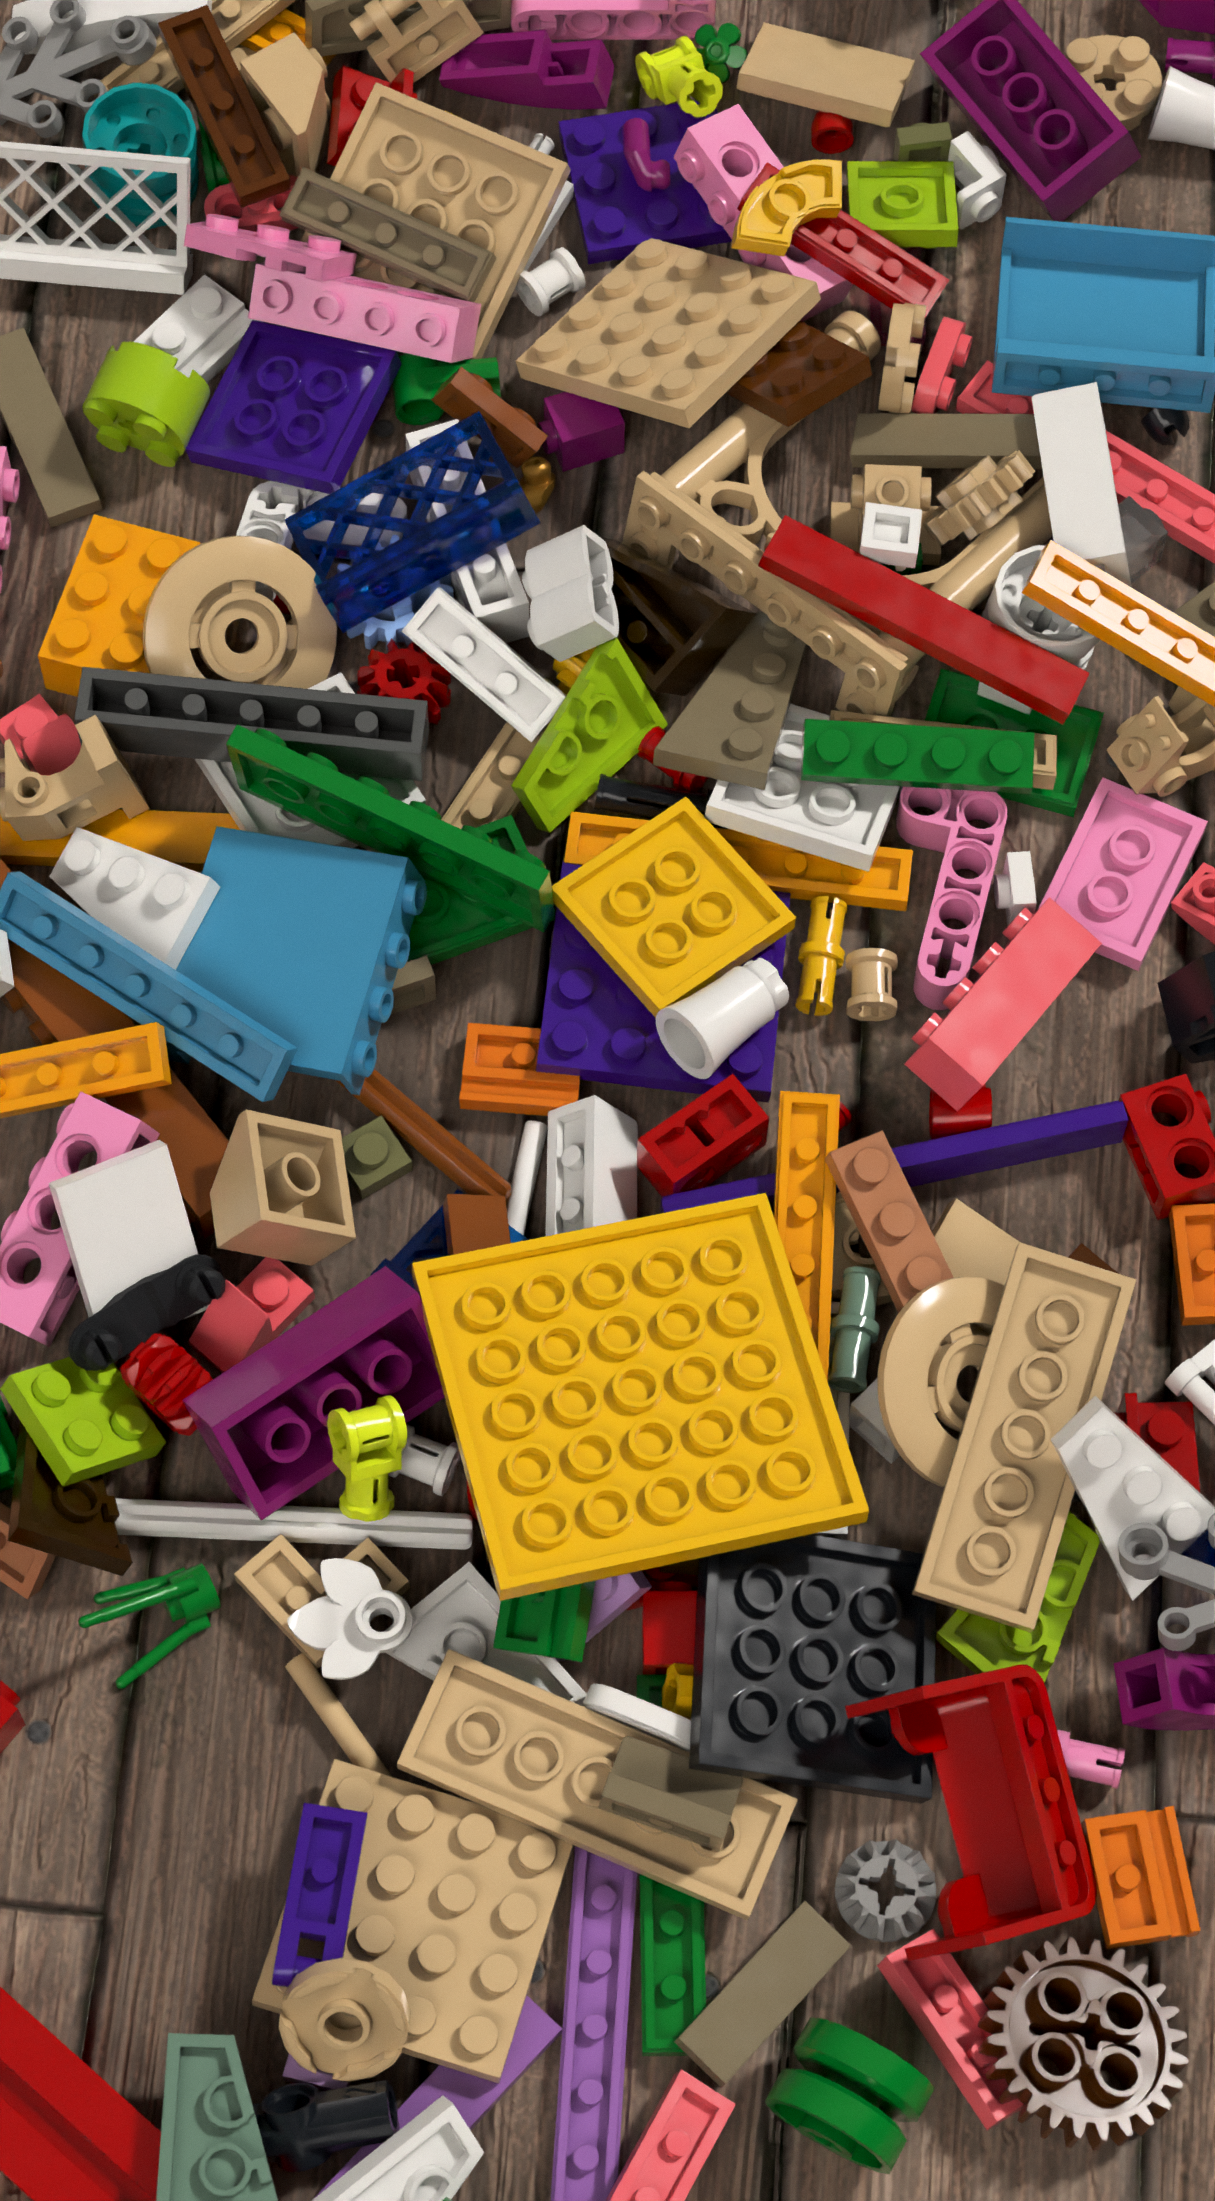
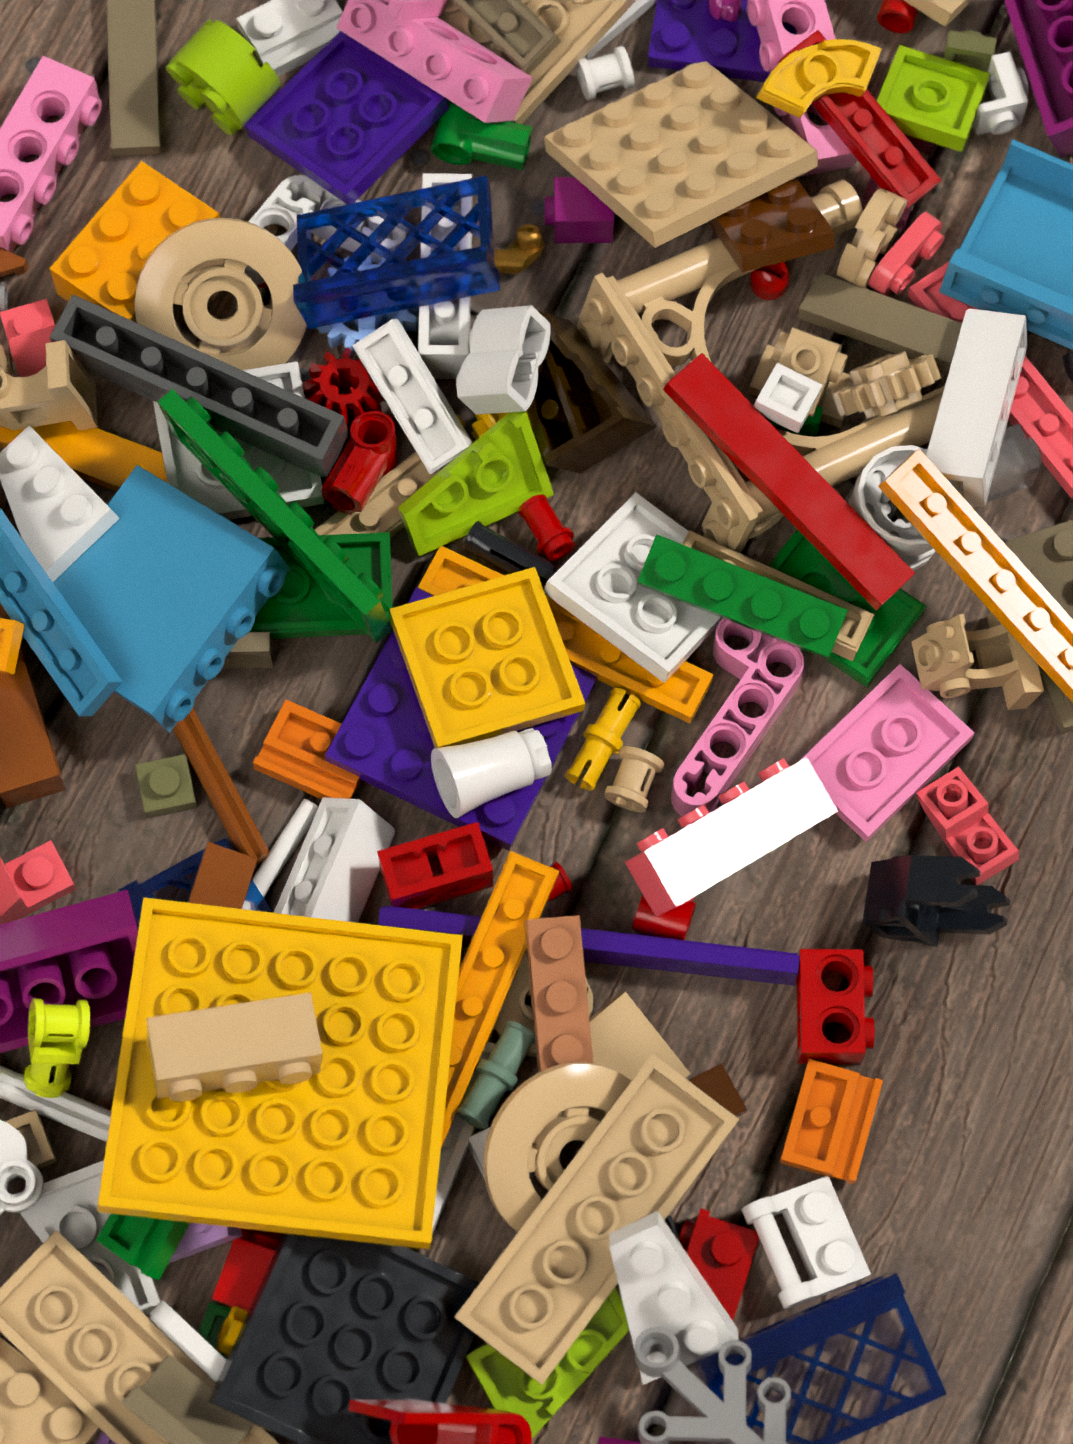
camera: 20 degrees right, 5 degrees up
tan slope [210,1109,356,1266] -> none
white bush [389,1424,461,1496] -> none
dark orange plate [431,367,548,468] -> none
dark tan wing [653,611,808,790] -> none
white plate [994,851,1037,925] -> none
none -> tan brick [147,993,322,1102]
none -> red piece [321,411,398,515]
none -> red hinge [750,262,790,300]

